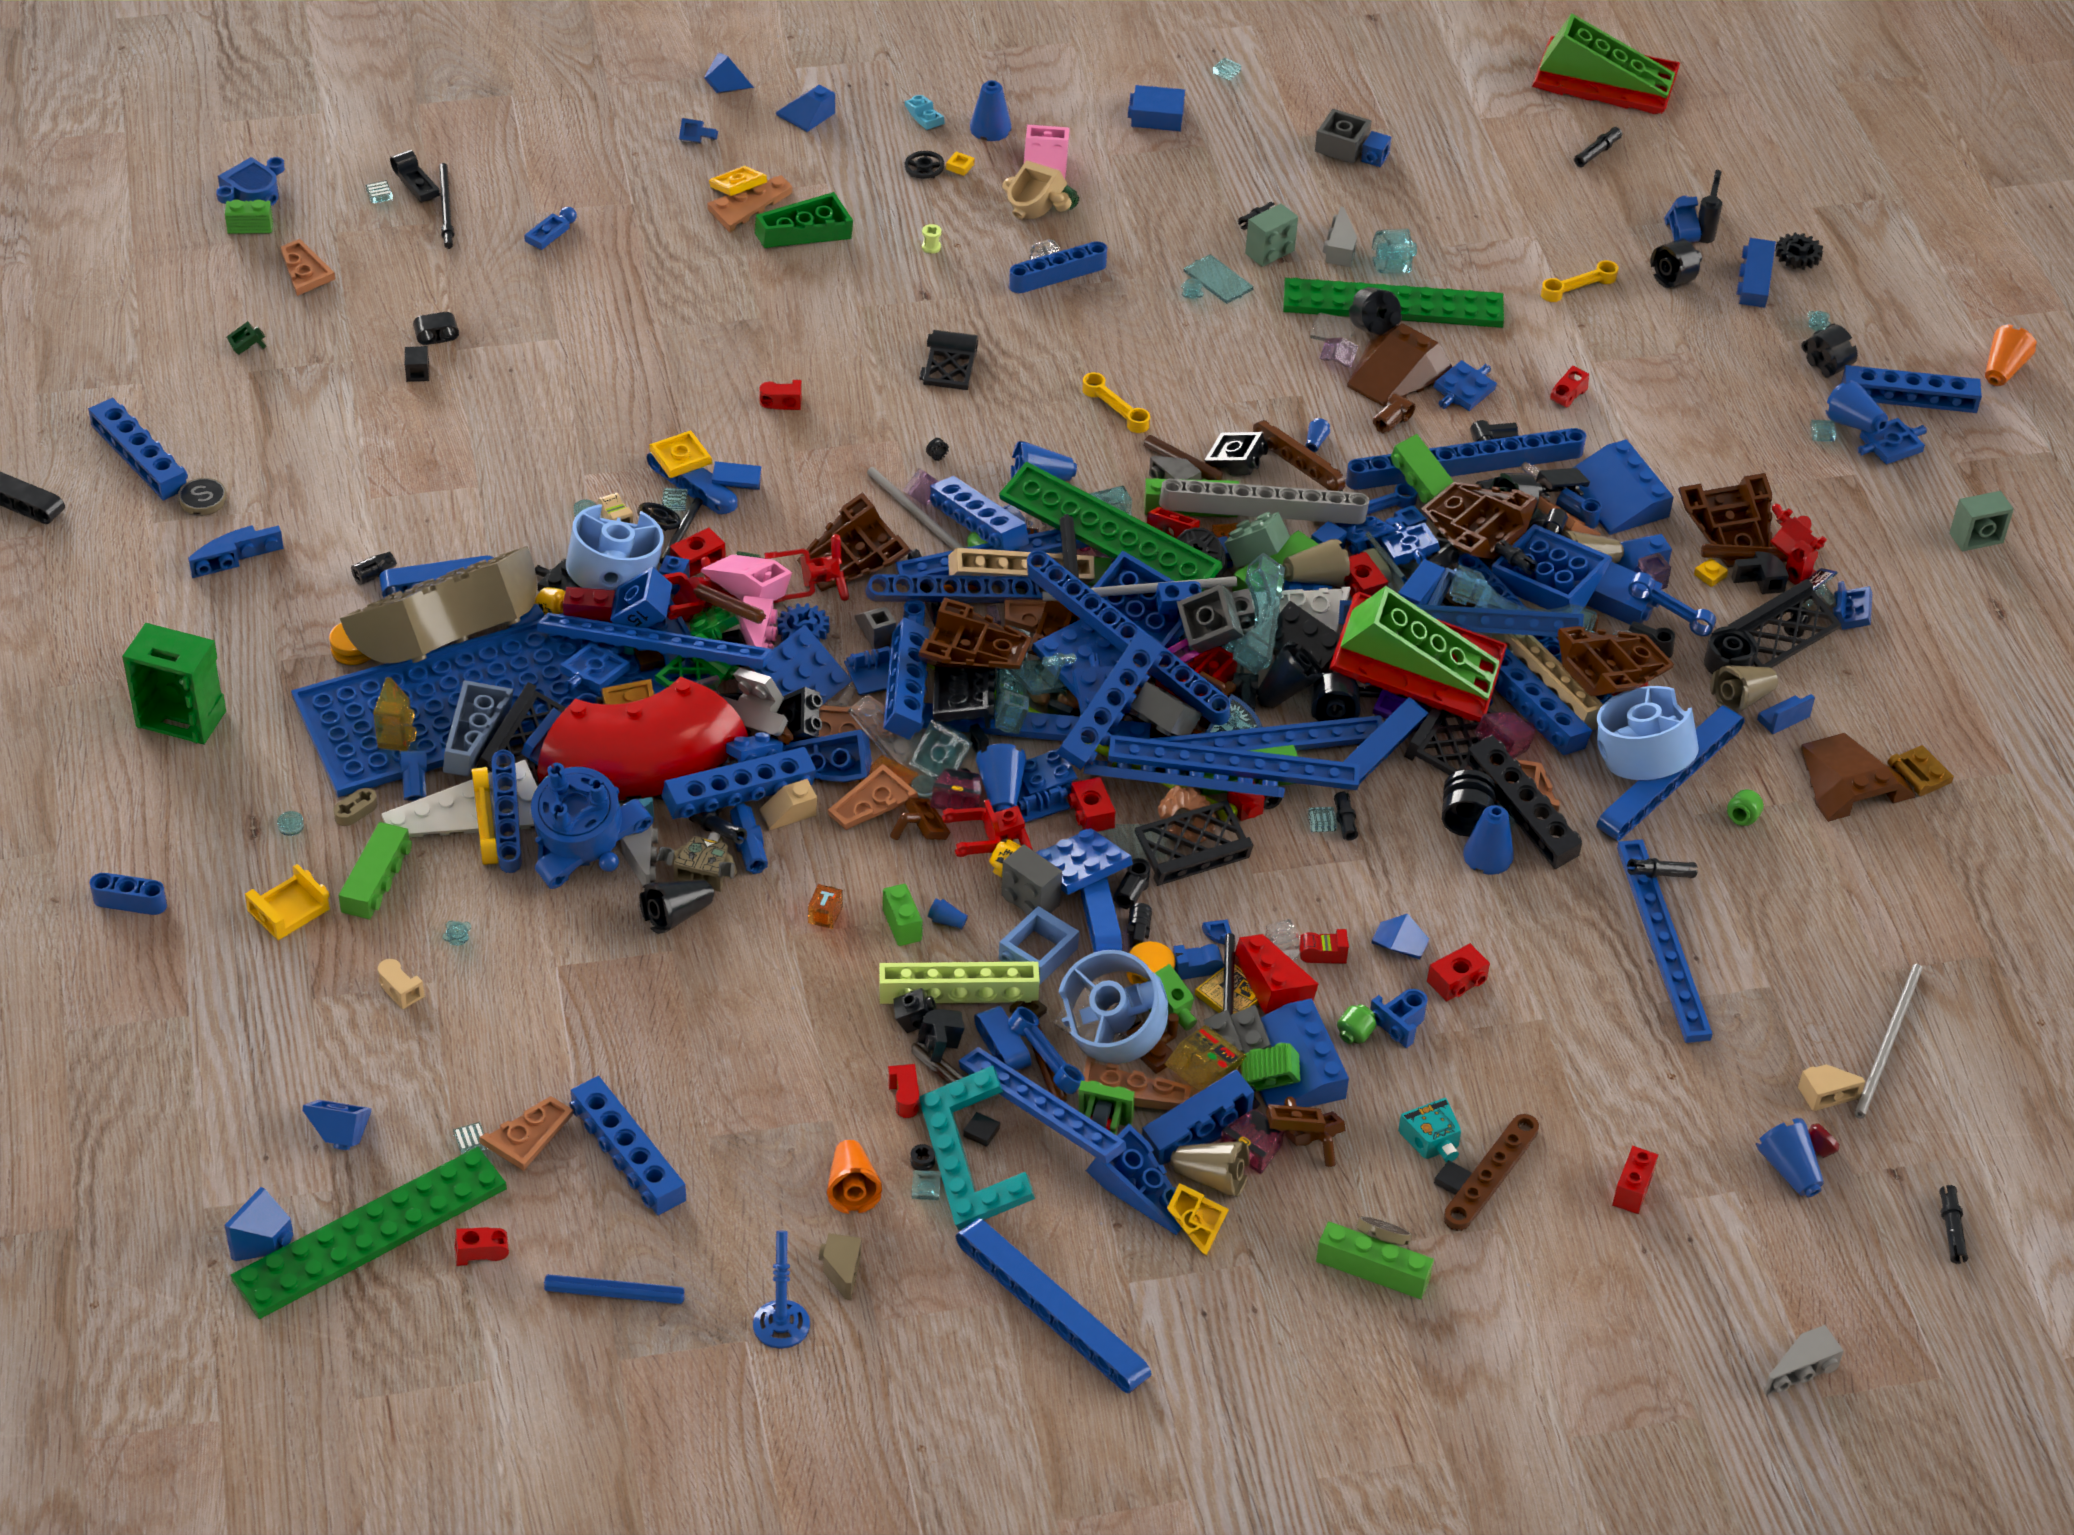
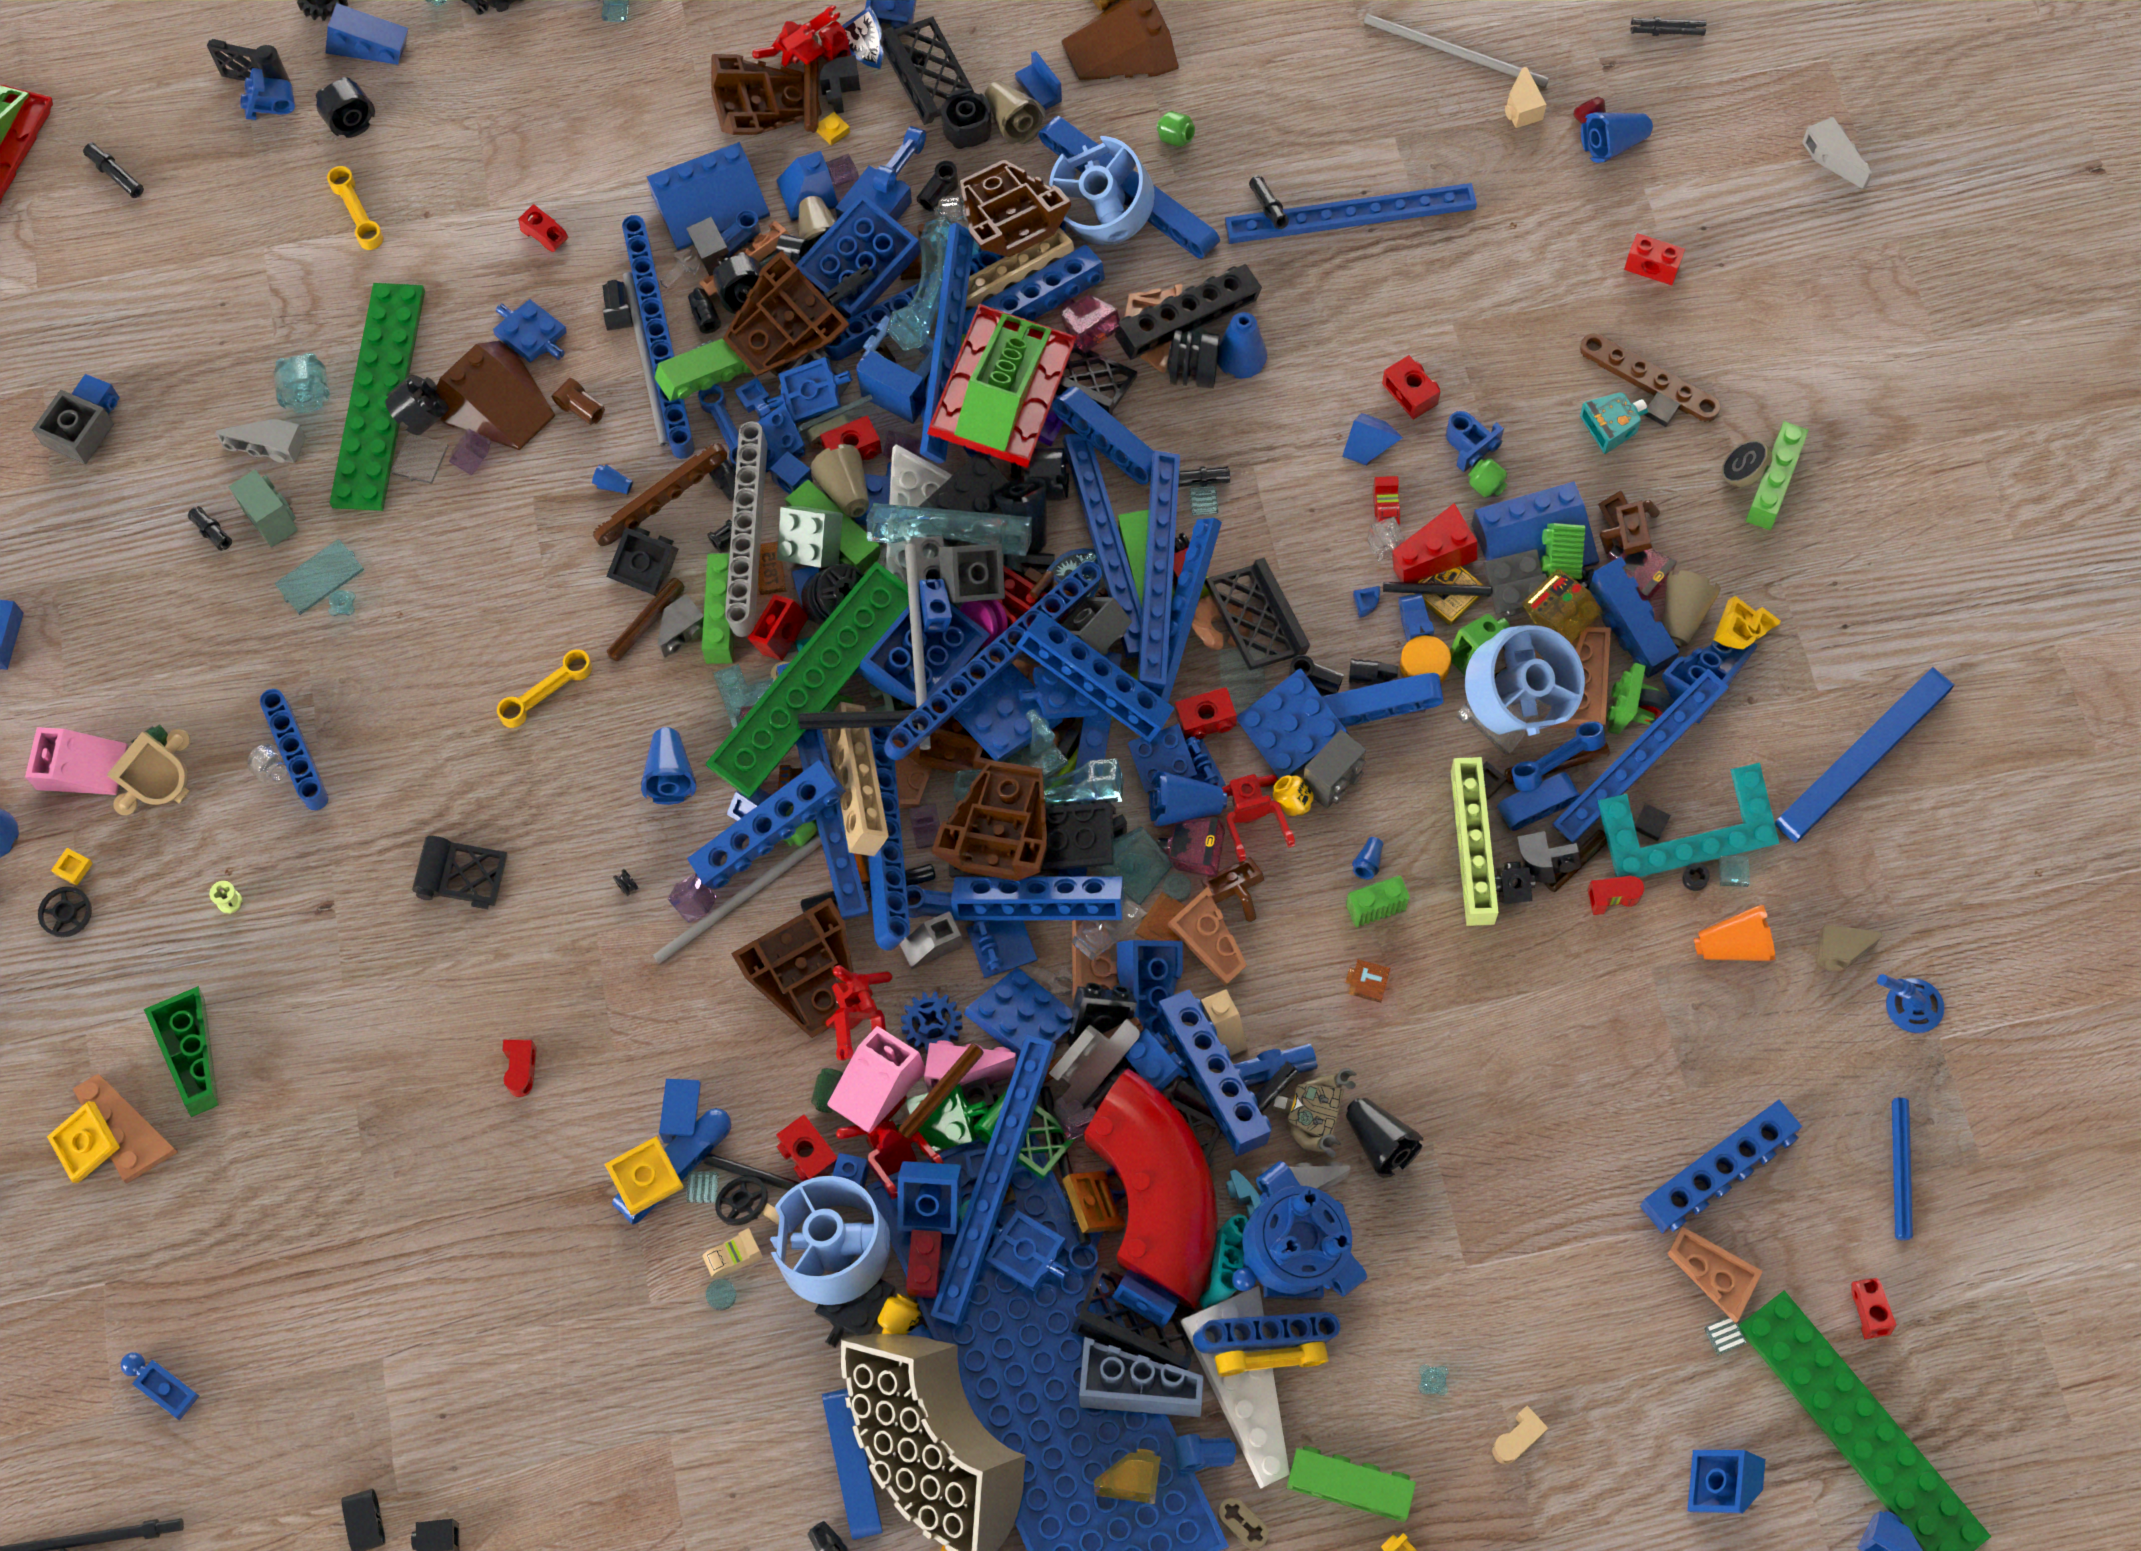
camera: 85 degrees left, 20 degrees up
medium blue window [999,906,1079,985] -> none

